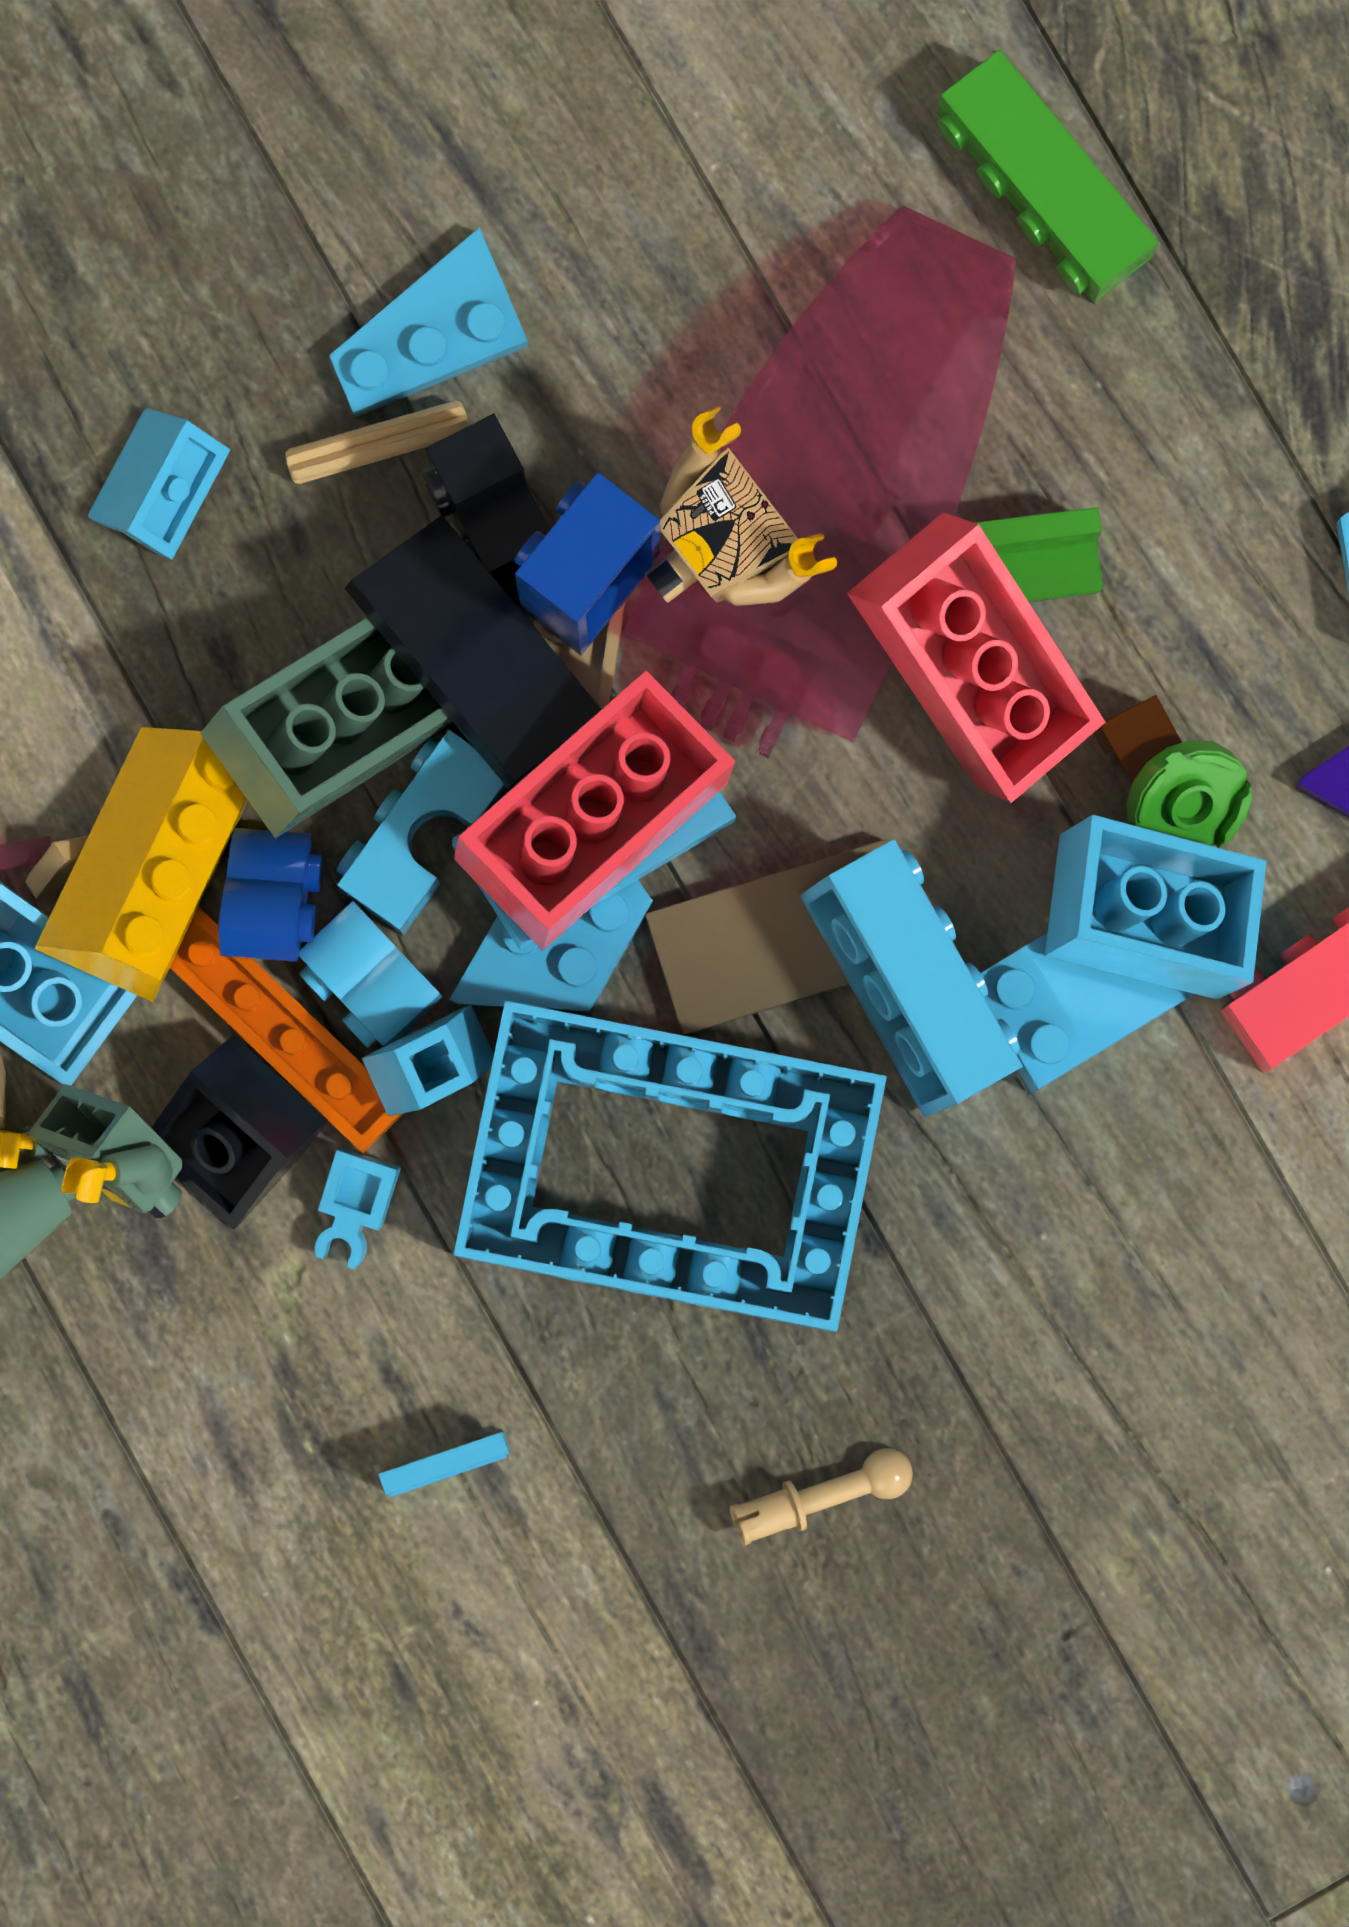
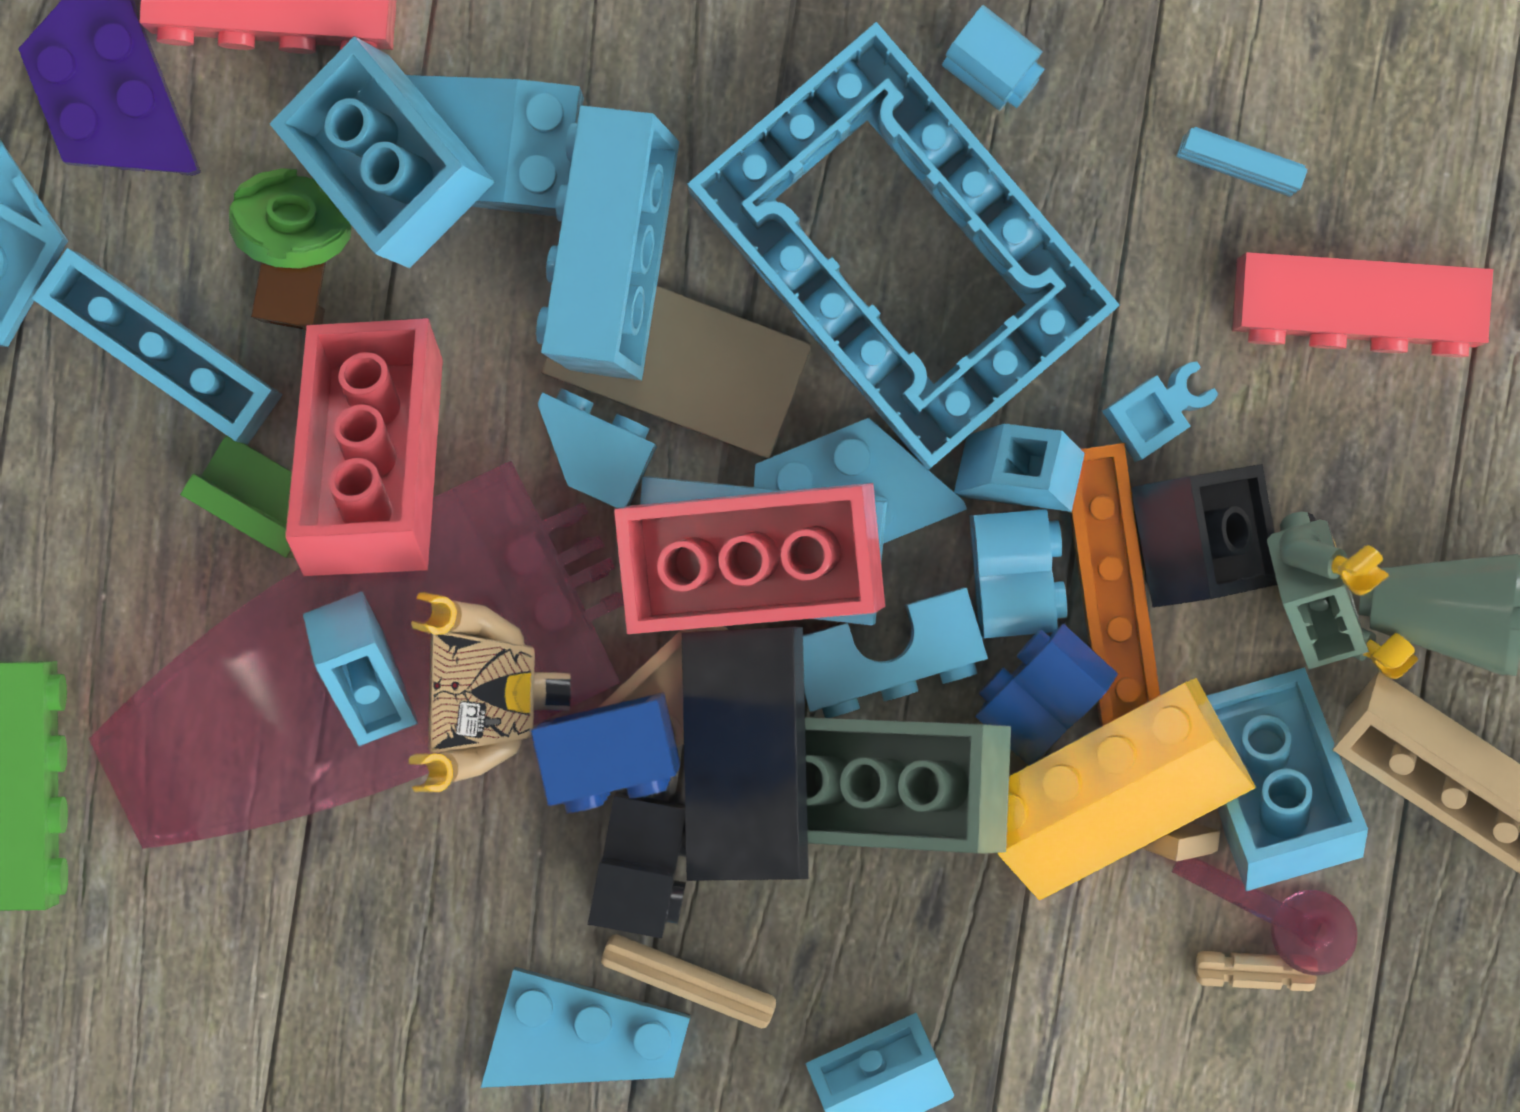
camera: 140 degrees left, 5 degrees up
none -> medium azure brick [32,248,283,444]
none -> medium azure slope [303,591,418,746]
none -> medium azure slope [537,388,657,508]
none -> medium azure brick [942,5,1045,111]
none -> coral brick [1232,252,1493,357]

